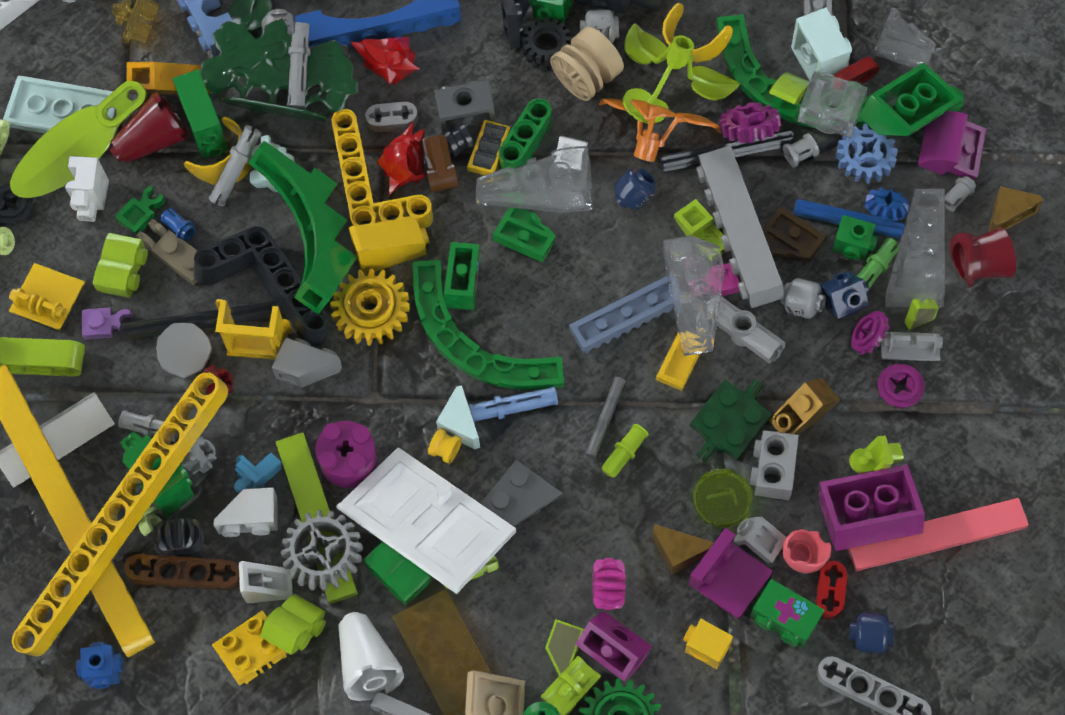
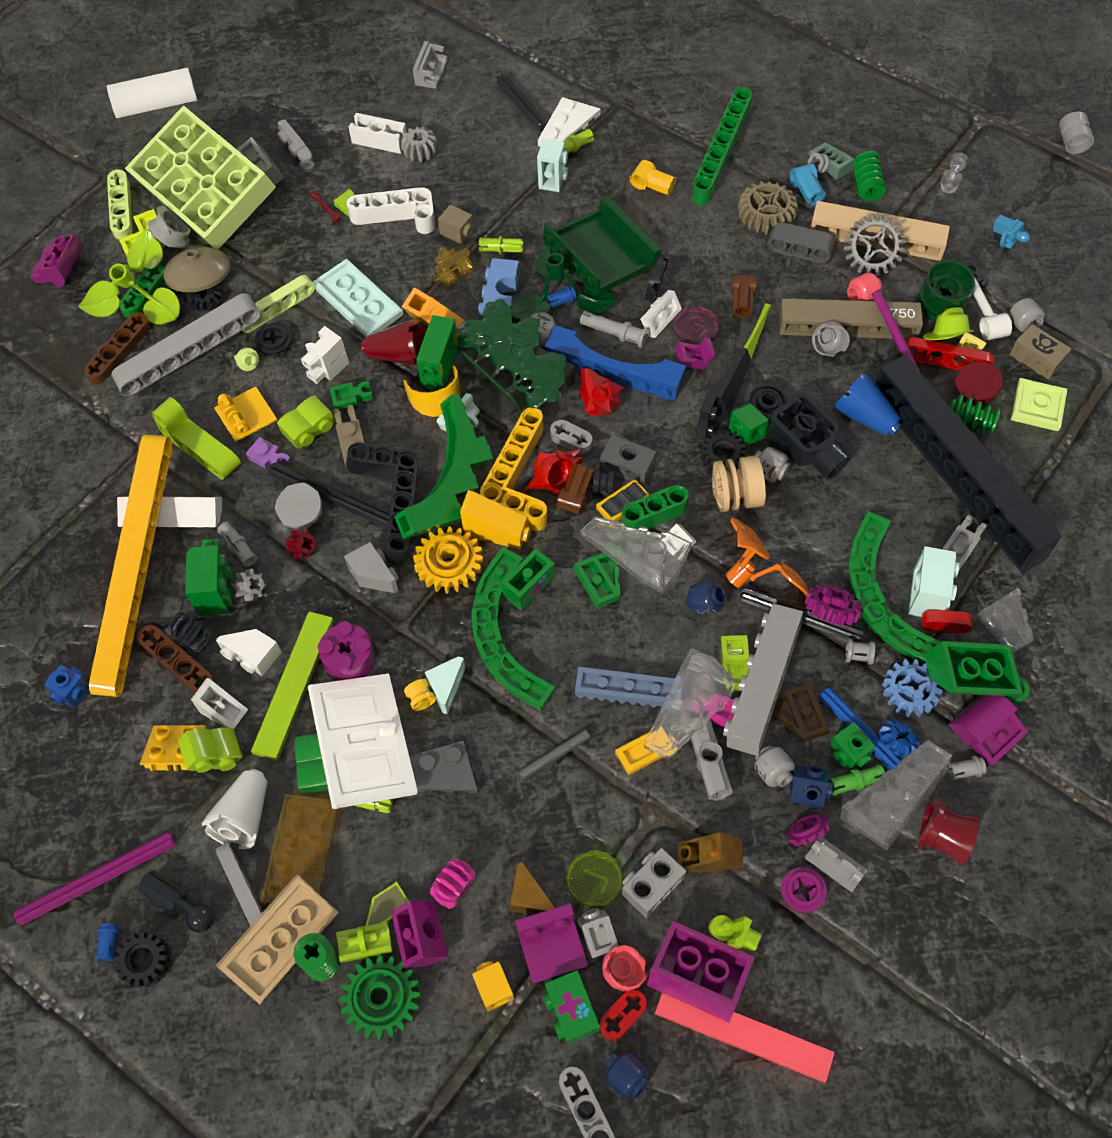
camera: 35 degrees right, 5 degrees down
lime plant [10,81,147,198] -> none
yellow beam [12,373,228,656] -> none
yellowish green plate [138,506,162,536] -> none
blue pin [160,208,196,241] -> none
light grey pin [209,125,262,206] -> none
yellow piece [215,299,293,360] -> none
dark azure piece [234,453,281,493] -> none
light grey gear [281,510,363,591] -> none
light grey pin [287,22,311,108] -> none
medium blue pin [469,386,558,422] -> none
lime axle [602,424,649,478] -> none
lime plant [623,23,740,124] -> none
yellow piece [663,3,733,63] -> none
dark green plate [689,379,772,462] -> none
lime slope [769,72,812,104] -> none
clear brick [798,71,868,138] -> none
lime tile [905,299,939,330] -> none
pearl gold slope [988,186,1043,232] -> none

